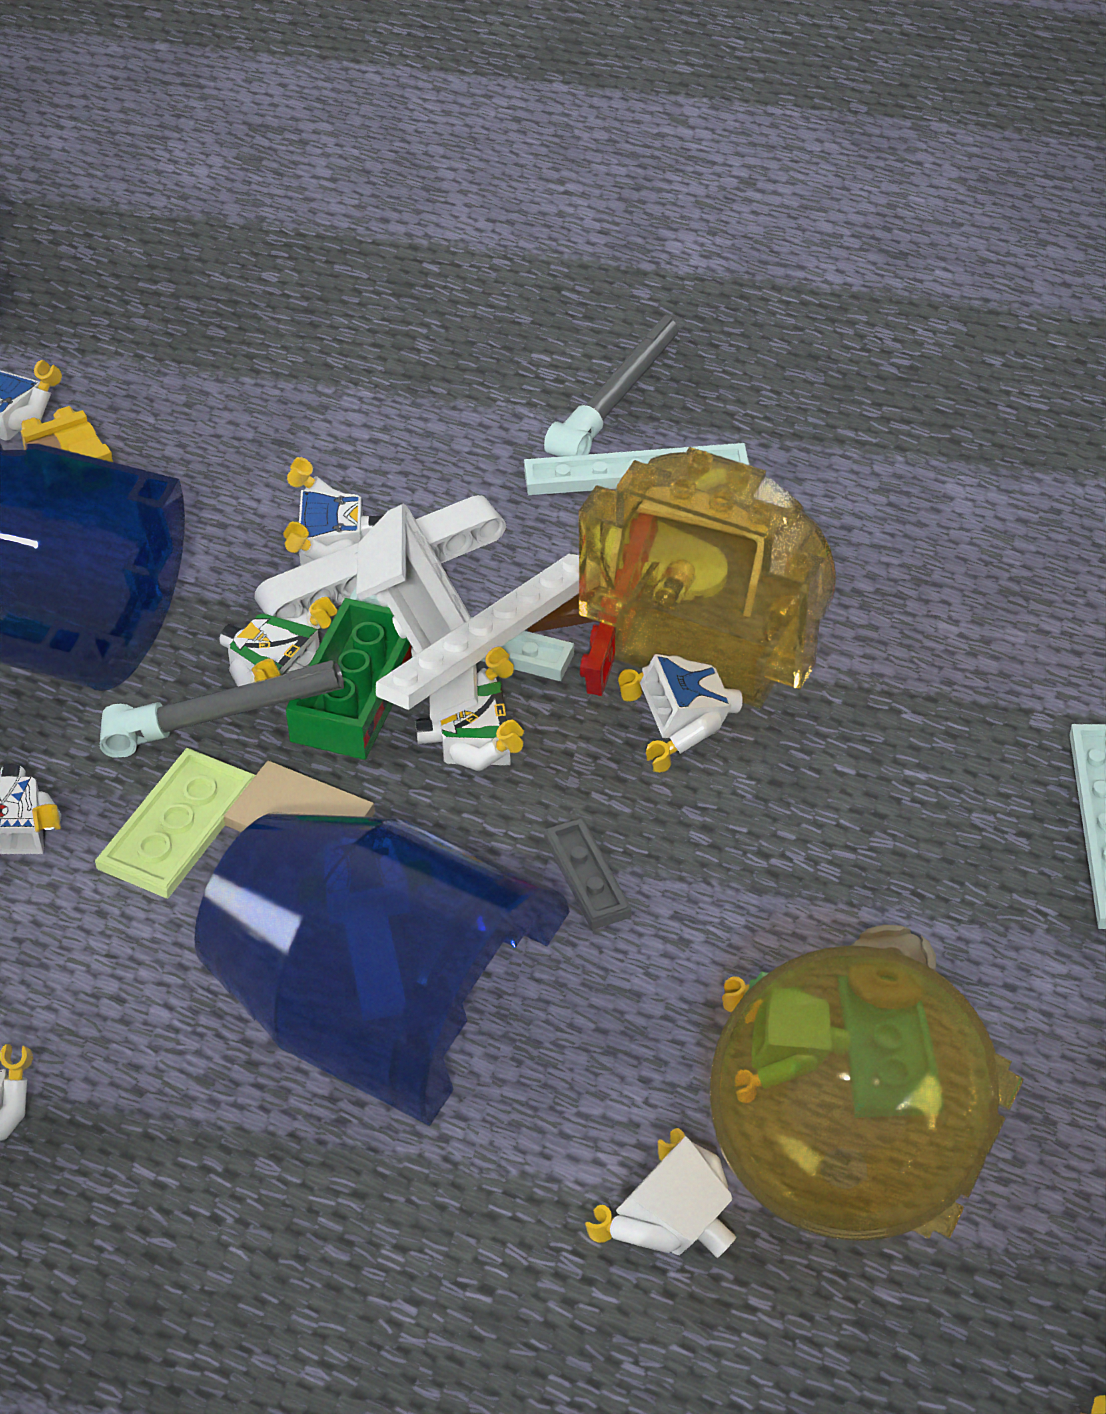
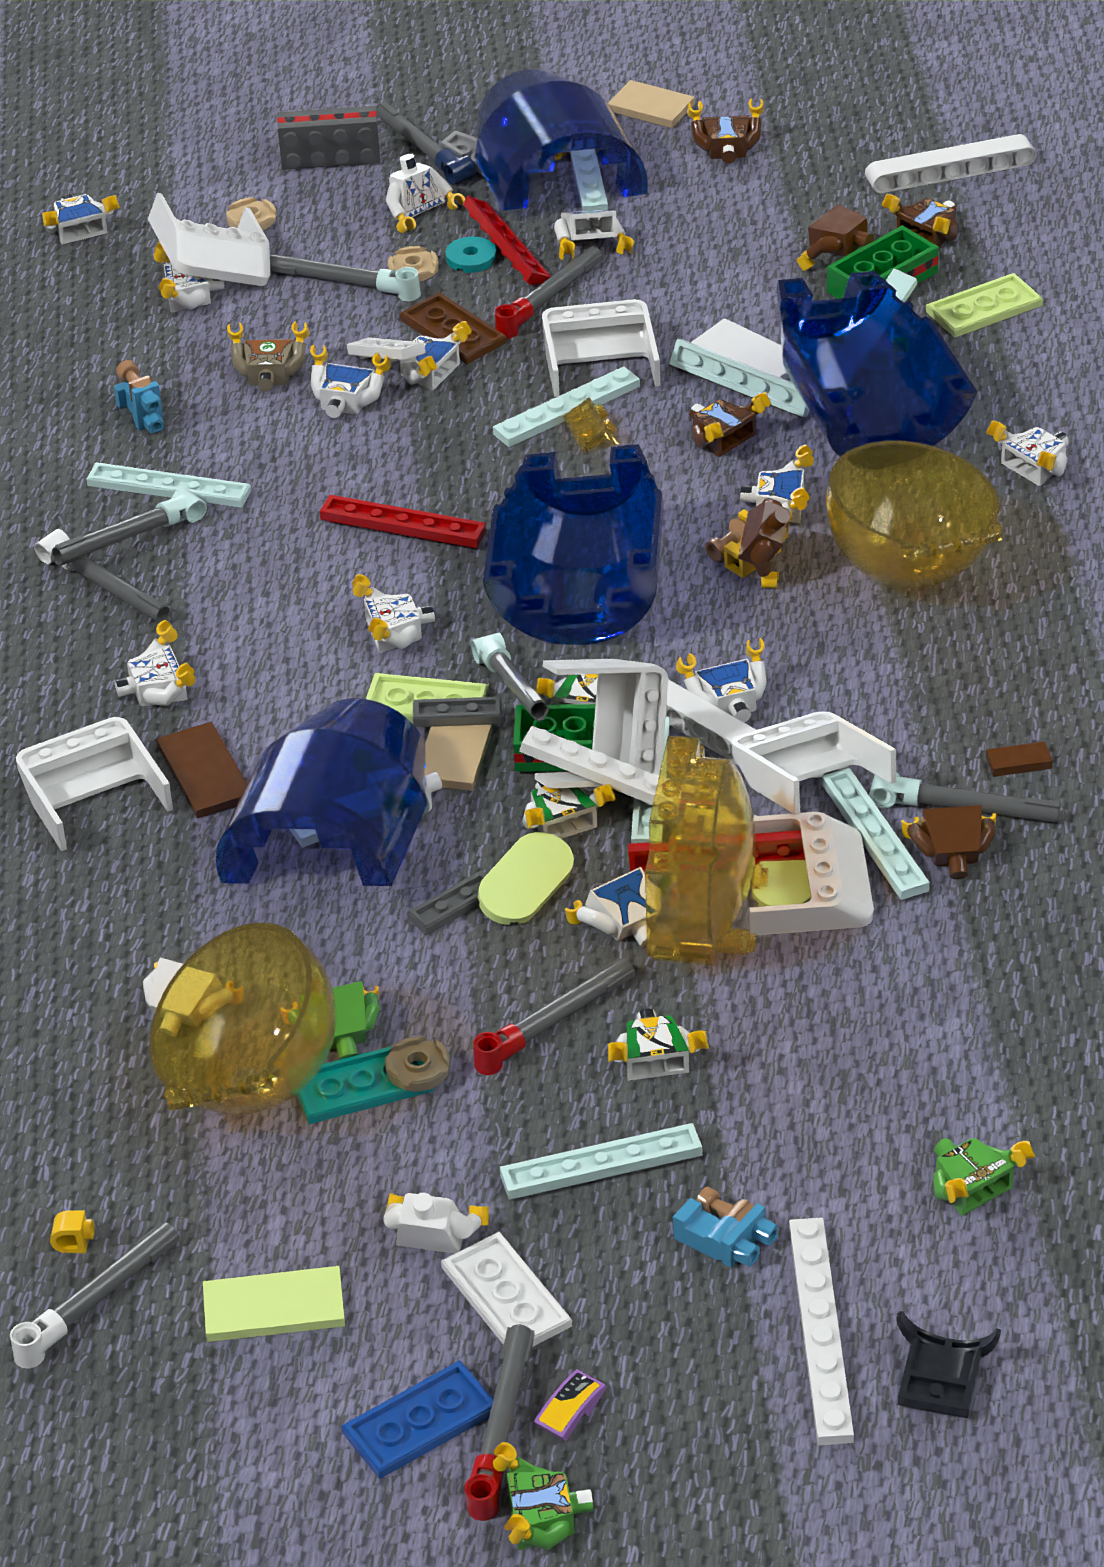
camera: 75 degrees right, 5 degrees down
none -> white windscreen [16,717,173,851]
none -> reddish brown tile [156,721,254,819]
none -> dark grey tile [413,696,502,727]
none -> dark grey piece [473,958,635,1075]
none -> yellowish green tile [478,832,574,925]
none -> torso [608,1009,709,1081]
none -> white windscreen [732,712,896,815]
none -> reddish brown torso [738,498,793,589]
none -> clear yellow windscreen [826,441,1002,588]
none -> reddish brown torso [901,805,996,879]
none -> white torso [986,420,1069,486]
none -> reddish brown tile [986,741,1052,777]

